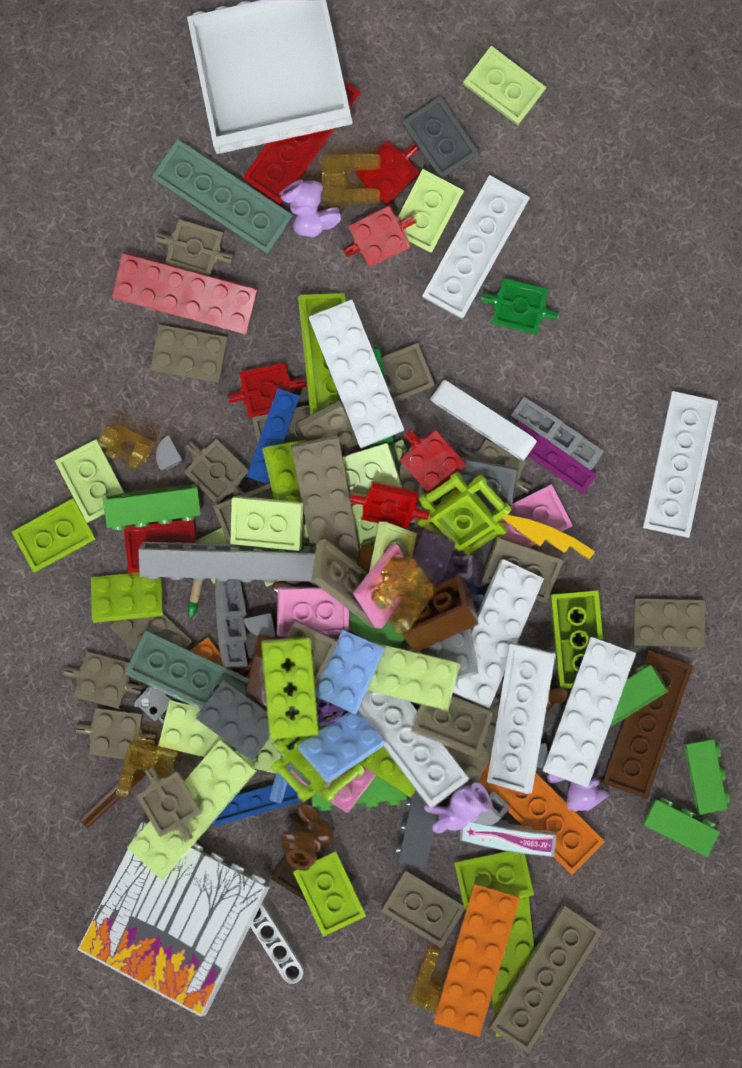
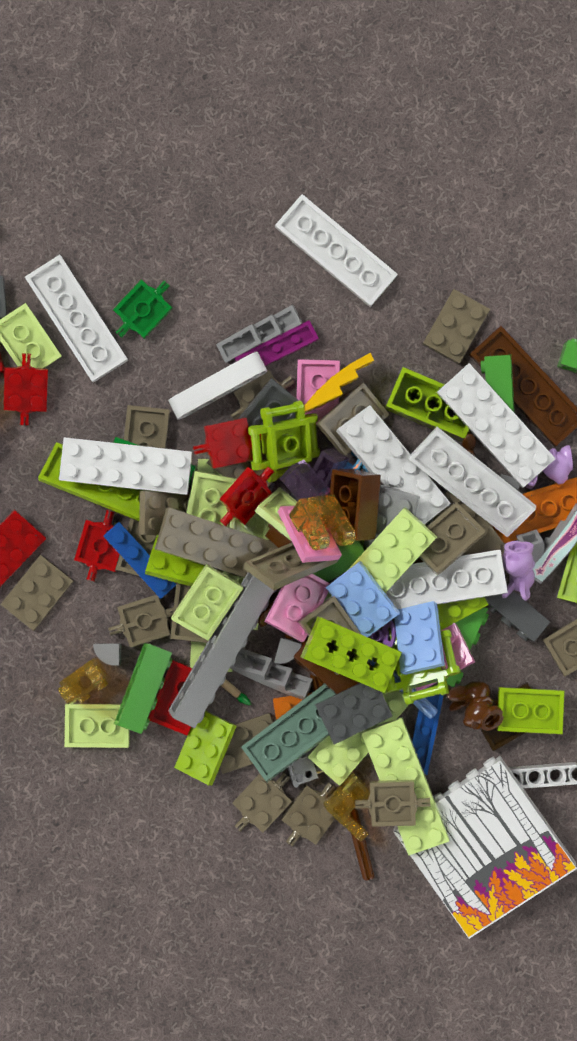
camera: 60 degrees left, 0 degrees up
lime plate [12,498,96,573] -> none

